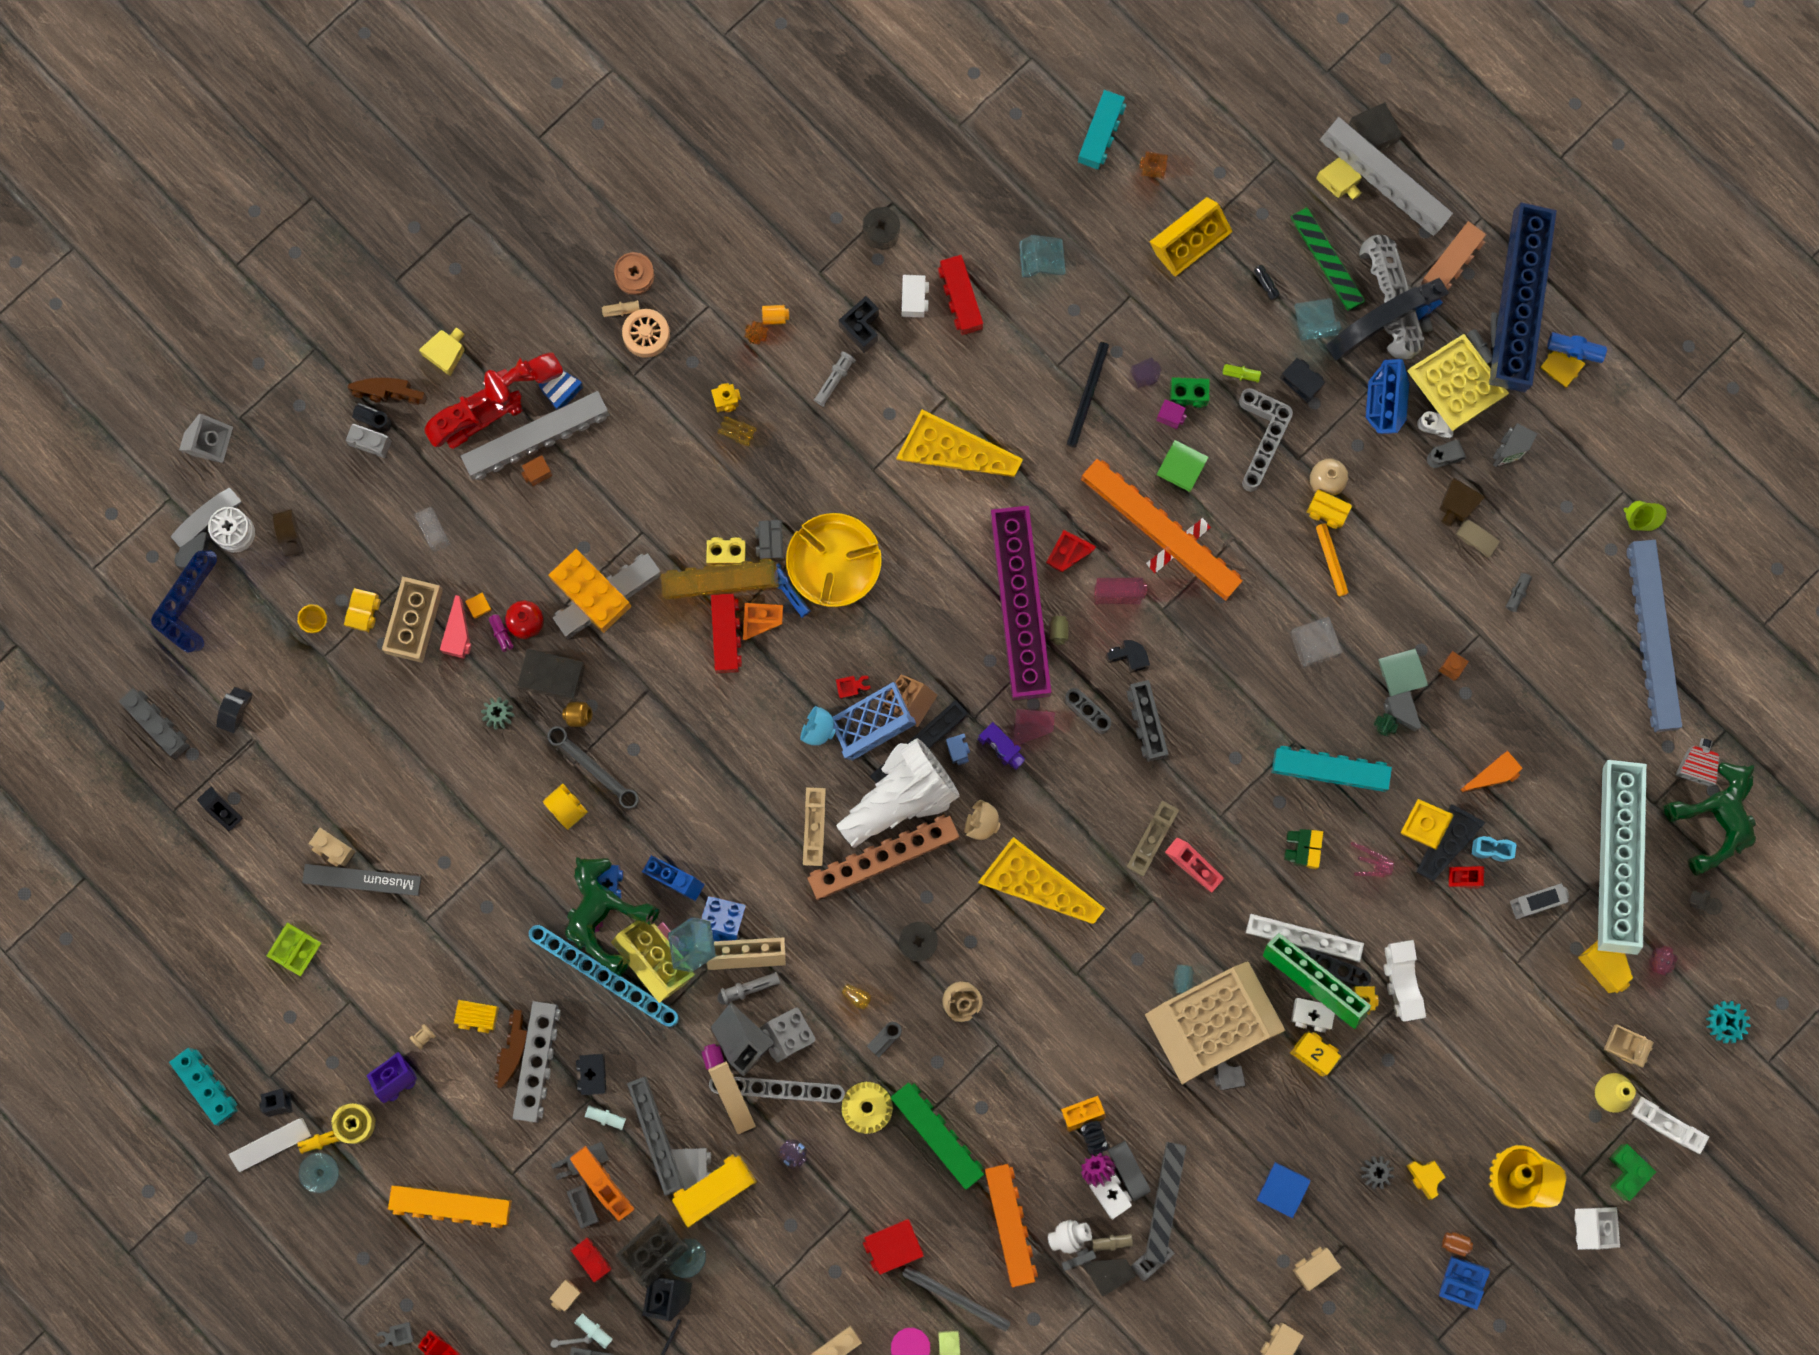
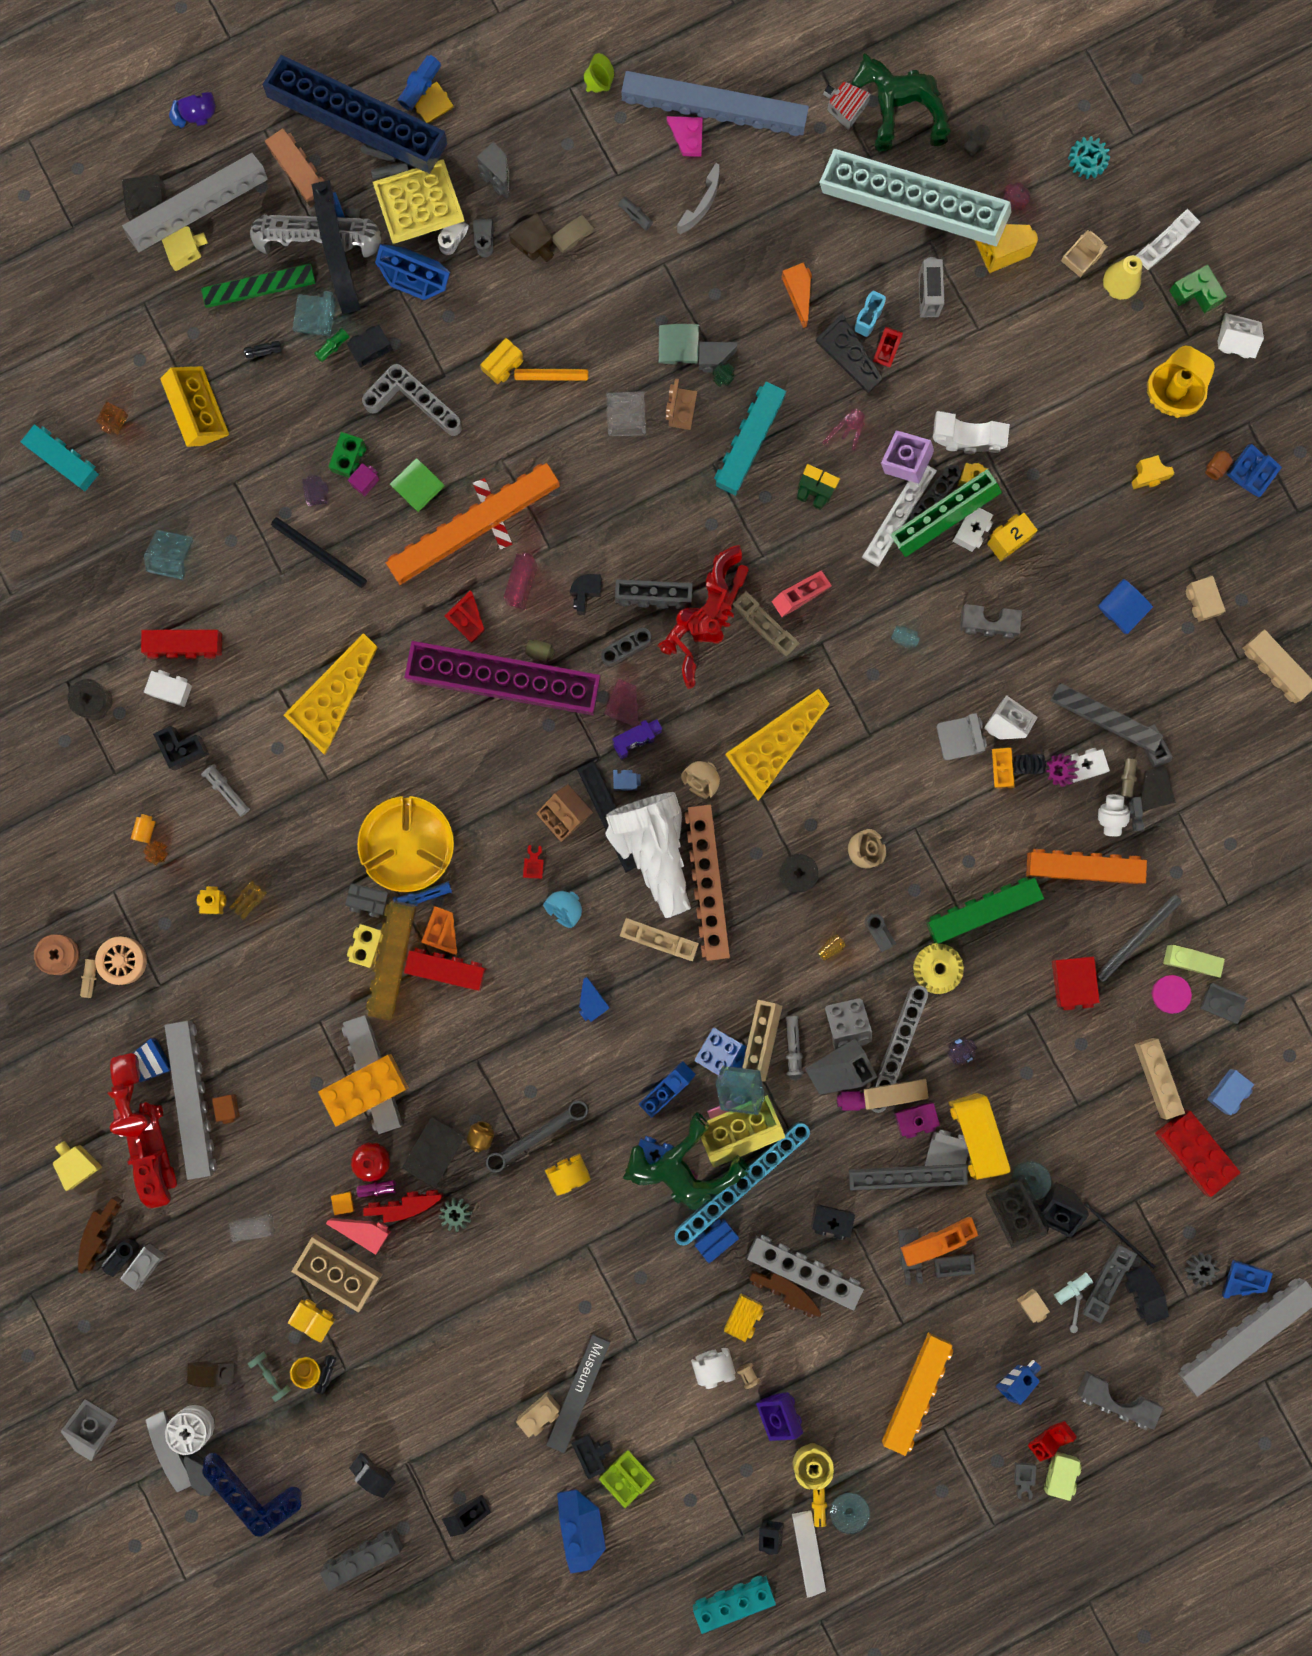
camera: 70 degrees left, 5 degrees up
red brick [571,1237,612,1282] -> none
light aqua pin [585,1105,626,1130] -> none
medium blue fence [832,682,916,761] -> none
dark grey beam [1107,1141,1151,1201] -> none
tan slope [1145,961,1286,1084] -> none
lime axle [1223,364,1261,383] -> none
tan cylinder [1310,459,1348,496] -> none
dark grey gear [1361,1156,1394,1189] -> none
yellow tile [1401,799,1453,849] -> none
dark orange brick [1438,651,1469,681] -> none
none -> blue arm [169,100,186,128]
none -> dark purple cylinder [176,92,215,126]
none -> sand green wheel [247,1351,291,1402]
none -> green pin [314,328,350,362]
none -> black axle [314,1355,336,1394]
none -> red slope [363,1190,443,1223]
none -> blue wedge [557,1489,606,1573]
none -> black hinge [571,1433,613,1479]
none -> blue slope [579,977,610,1022]
none -> red piece [657,545,749,689]
none -> medium nougat bracket [666,379,697,430]
none -> dark pink wing [667,116,703,157]
none -> light grey slope [677,163,719,234]
none -> white brick [691,1348,736,1389]
none -> blue brick [694,1219,740,1263]
none -> lavender brick [881,430,934,484]
none -> magenta brick [894,1102,940,1138]
none -> light grey bracket [936,713,987,760]
none -> white slope [984,695,1037,739]
none -> blue torso [996,1360,1041,1405]

